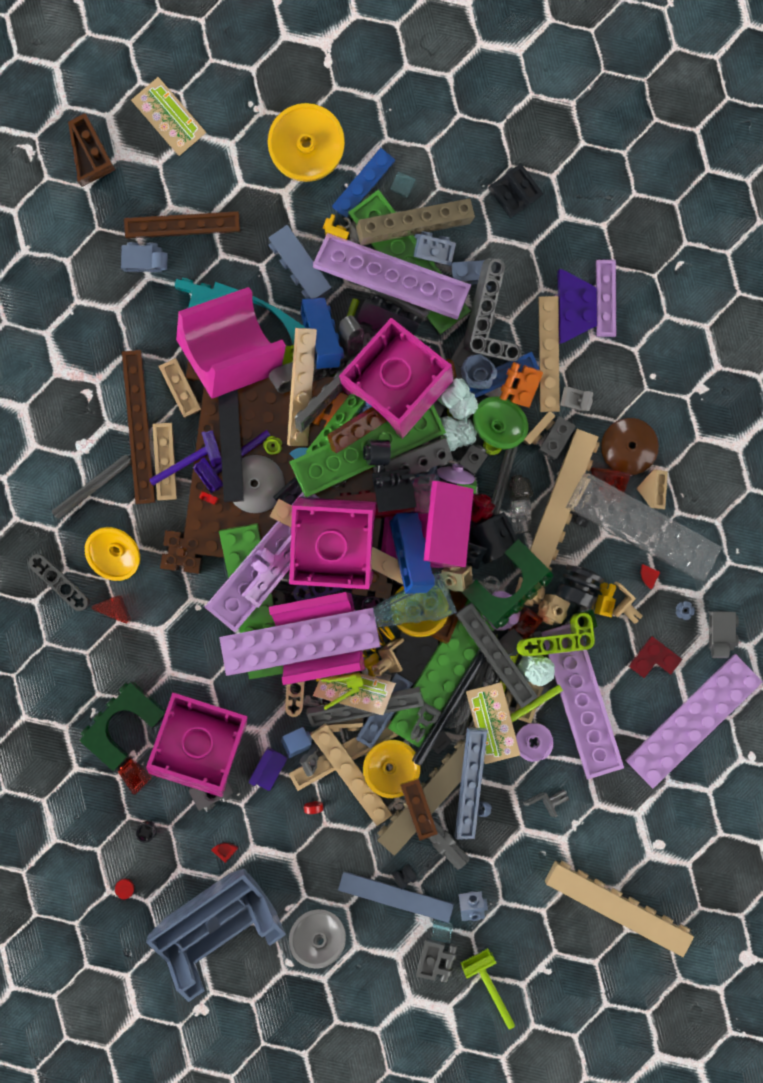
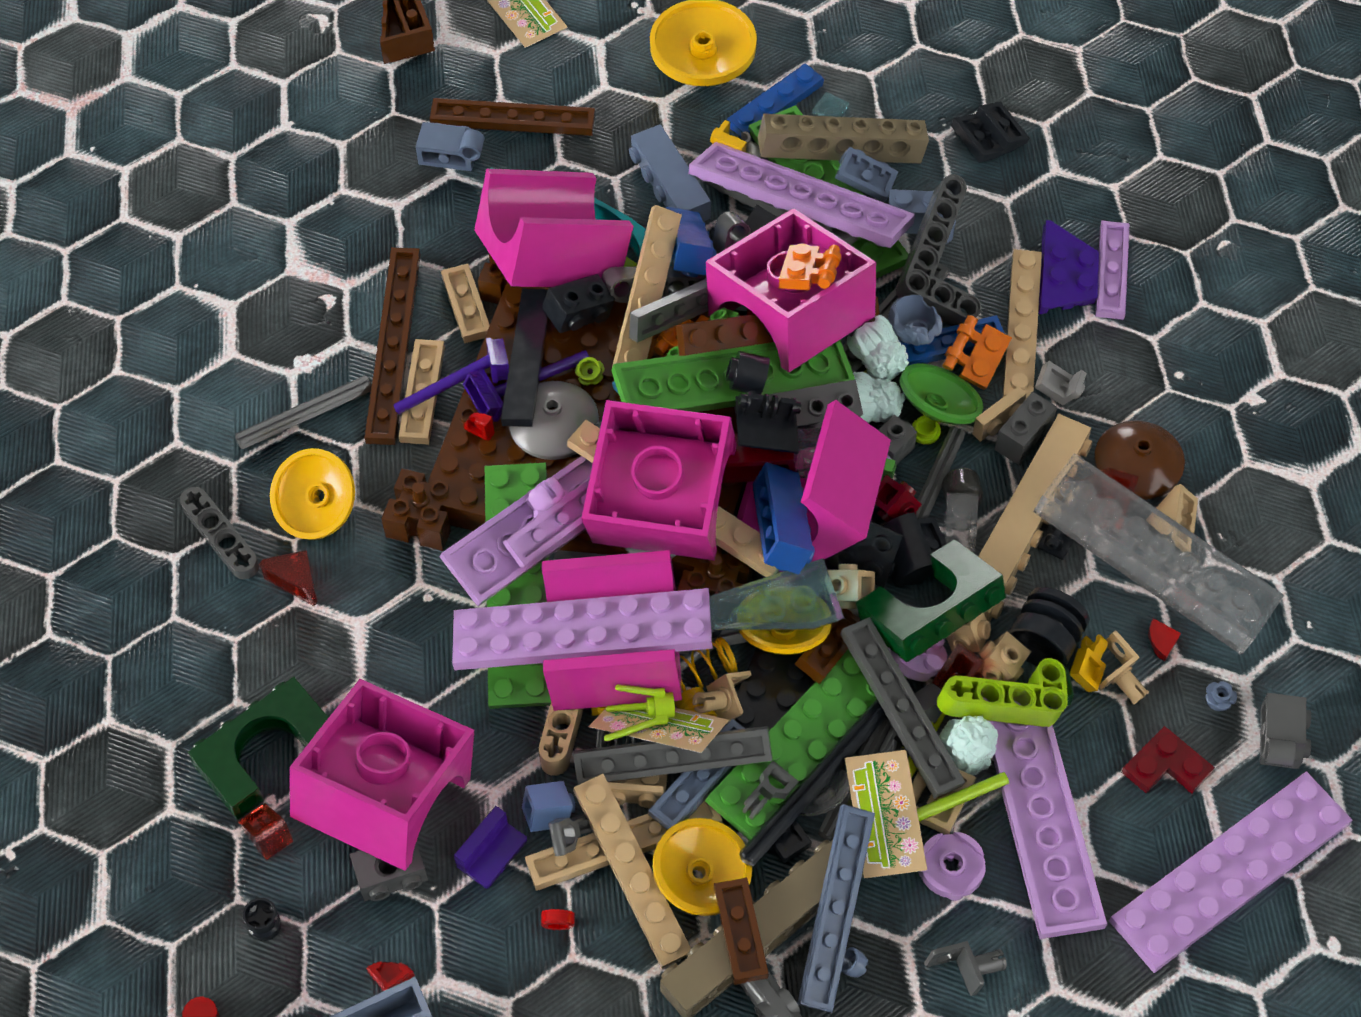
camera: 10 degrees right, 30 degrees down
none -> black brick [542,274,616,333]
none -> orange plate [779,244,841,290]

